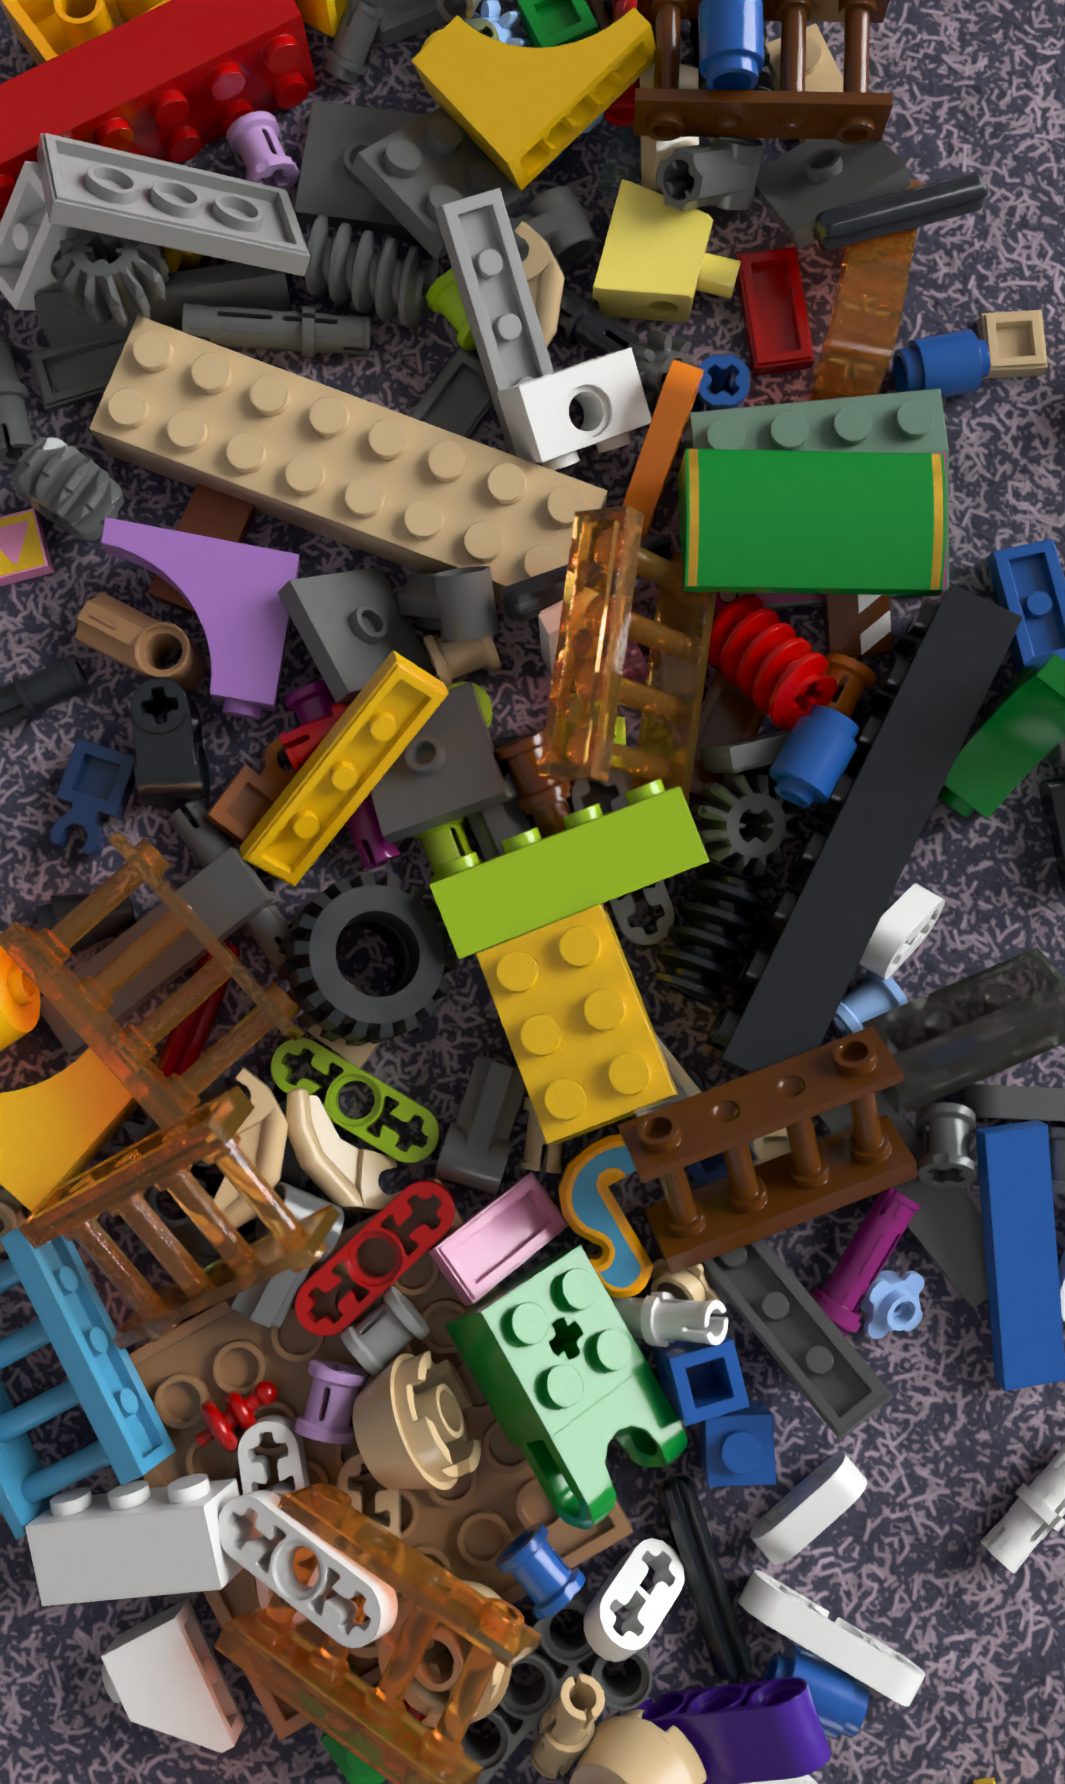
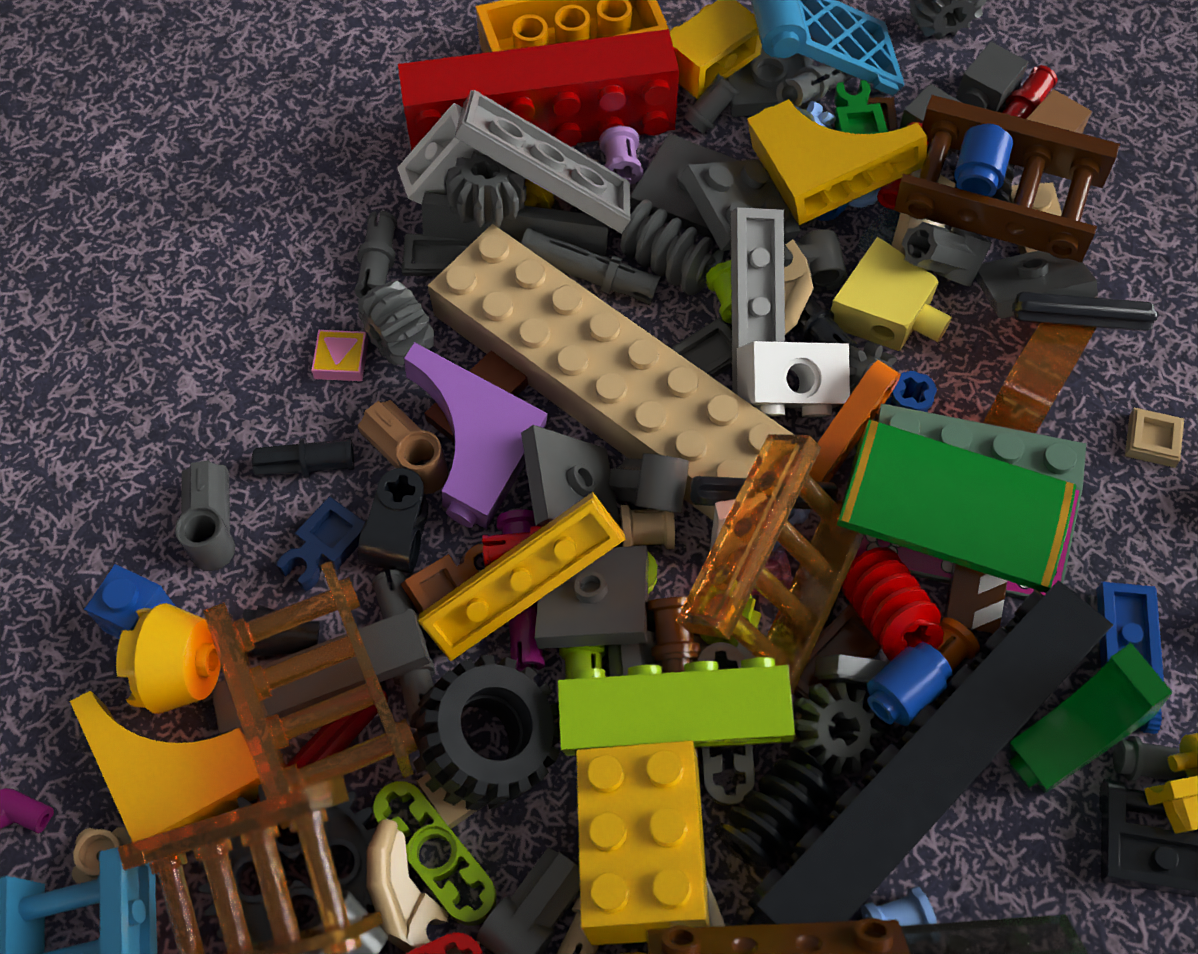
camera: 20 degrees right, 20 degrees down
tan piece [210,1068,289,1236] -> none
red tile [735,247,815,376] -> none
white beam [859,883,945,979] -> none
blue brick [892,329,990,398] -> none

